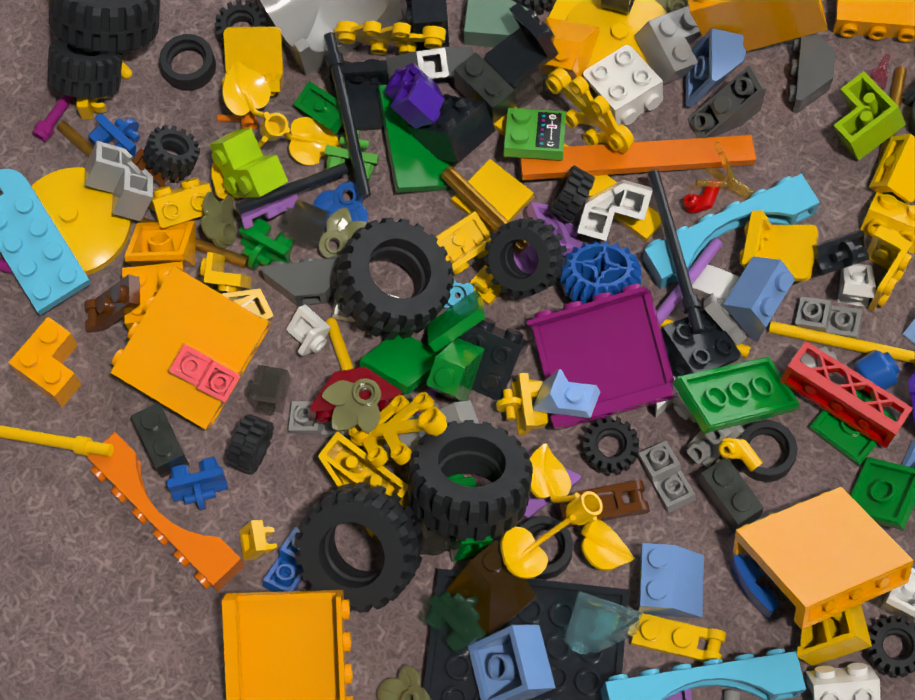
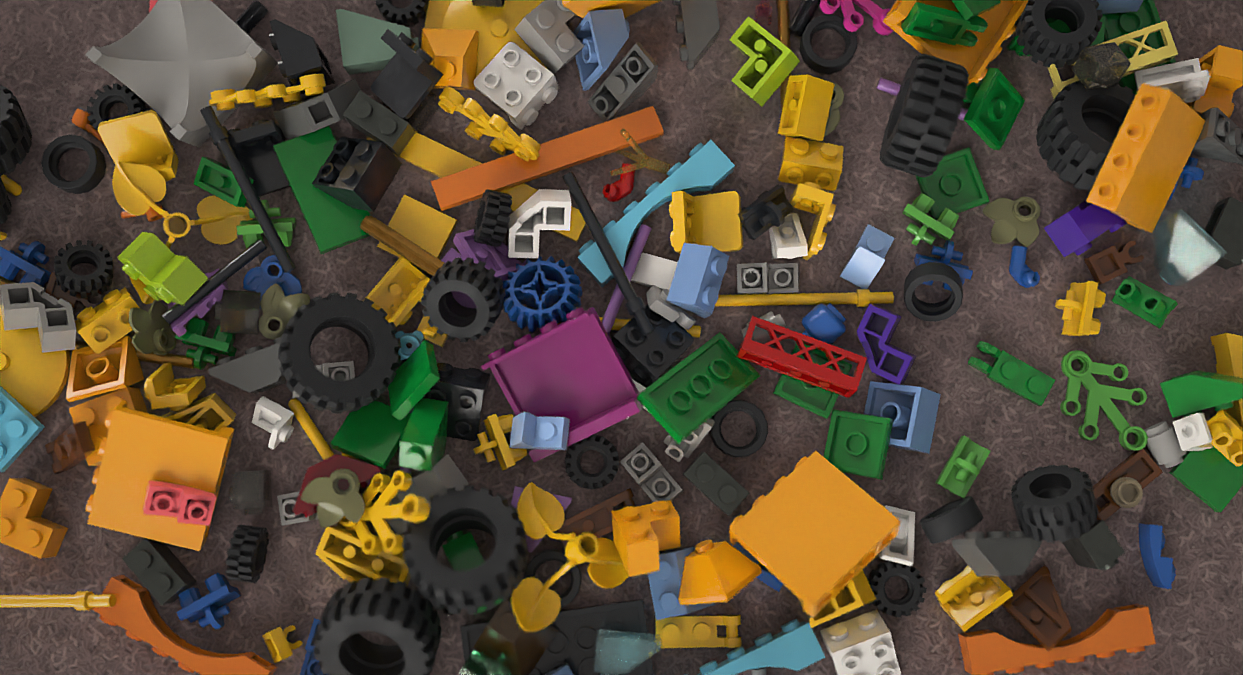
camera: 20 degrees left, 15 degrees up
dark purple brick [384,63,445,129] -> none
bright green plate [504,108,566,160] -> none
yellow arm [718,438,763,472] -> none
none -> orange hand [72,109,105,145]
none -> light orange brick [611,500,681,577]
none -> light orange slope [678,540,762,605]

